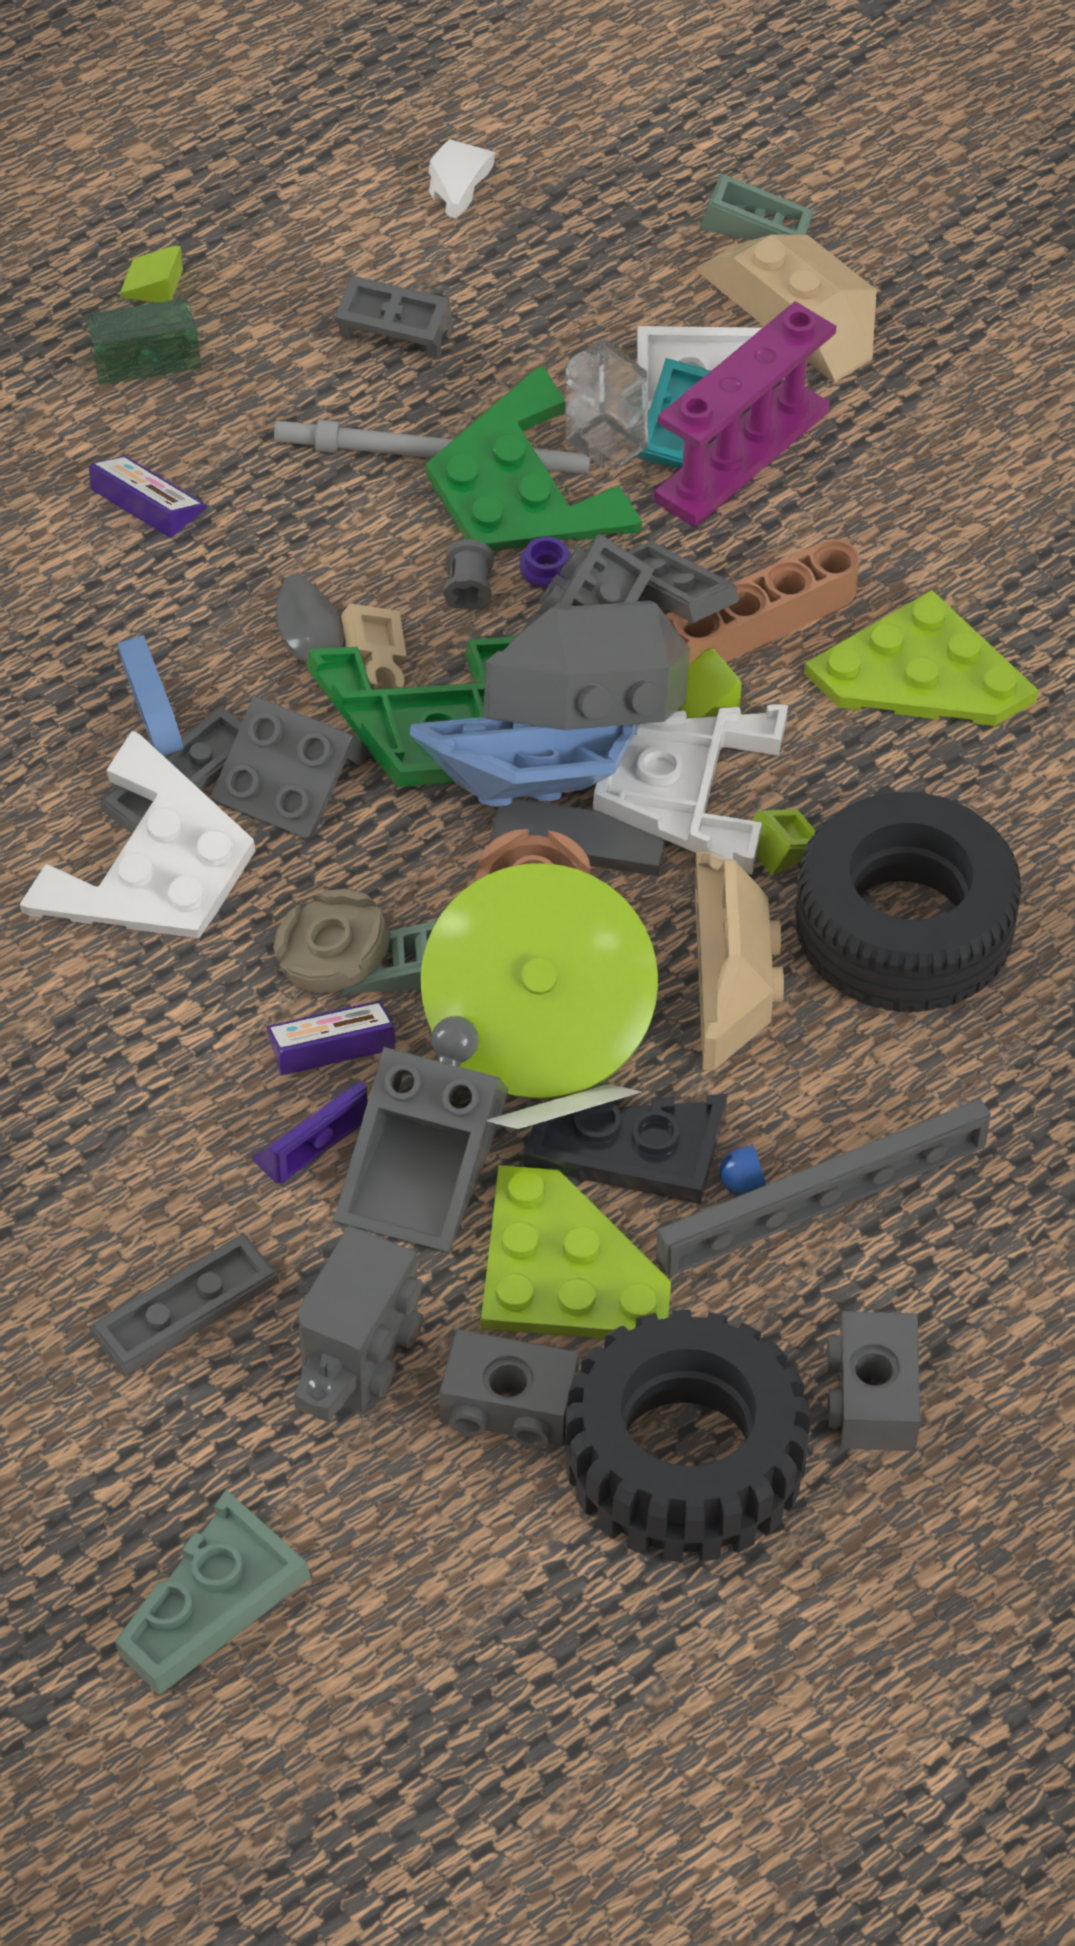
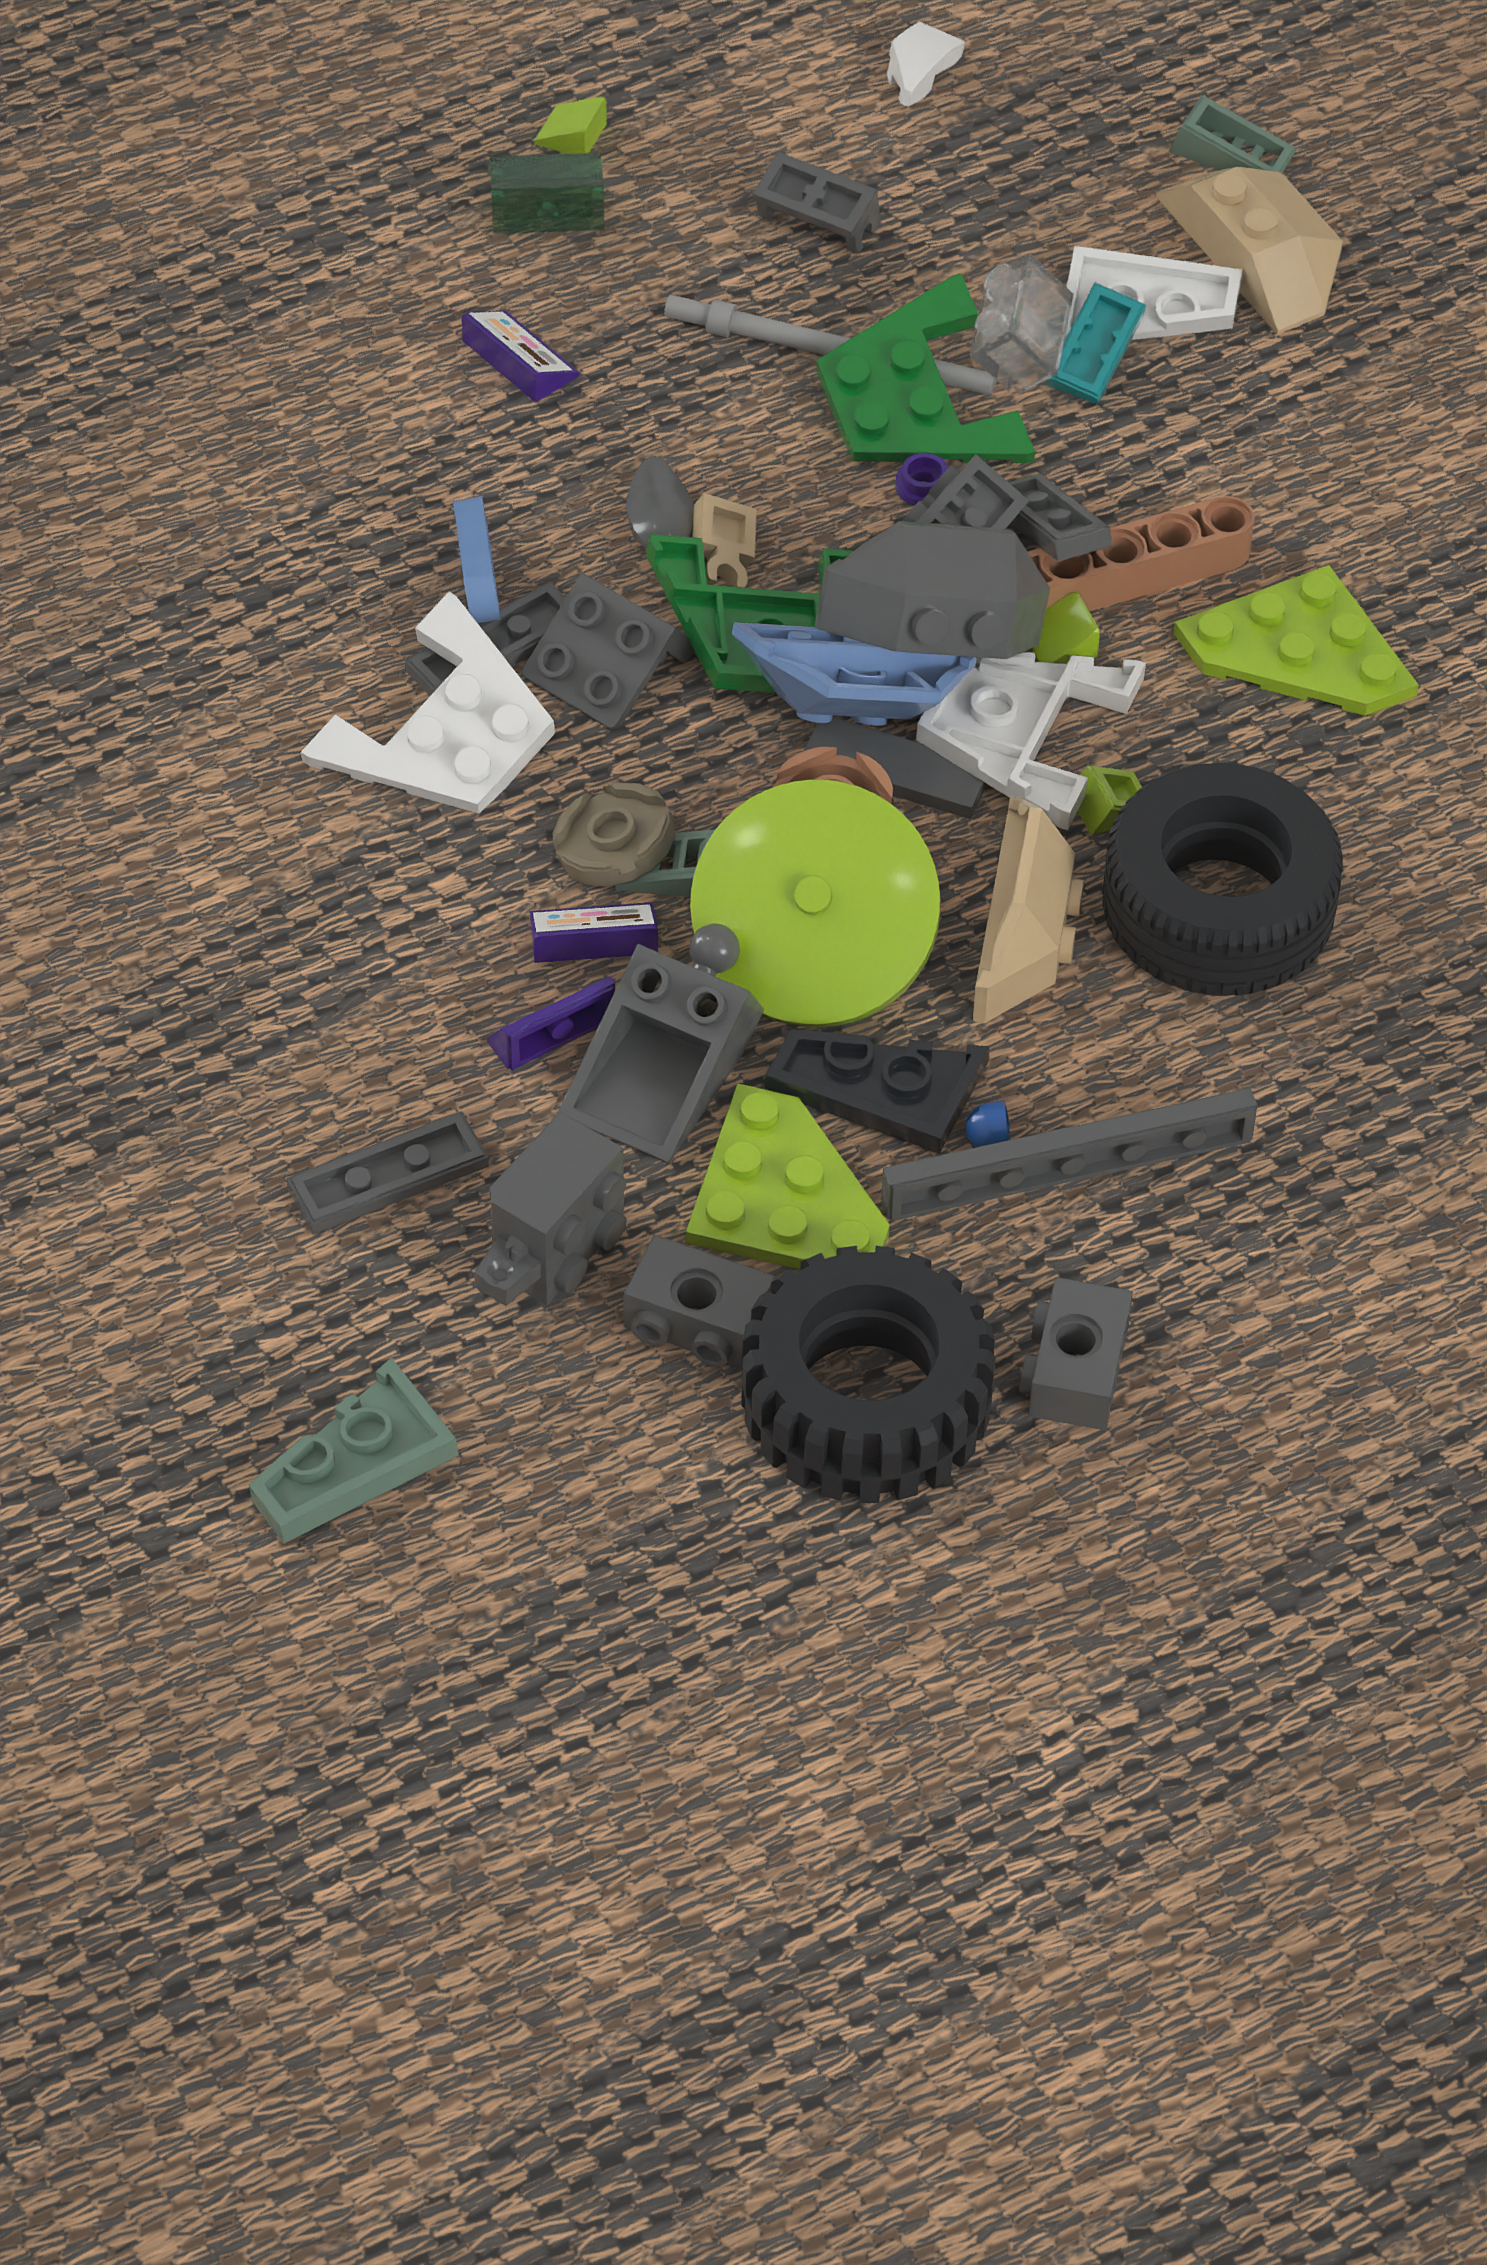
camera: 10 degrees right, 0 degrees up
dark grey bush [443,539,494,609] -> none
white sticker [487,1085,641,1129] -> none
magenta fence [654,301,837,528] -> none

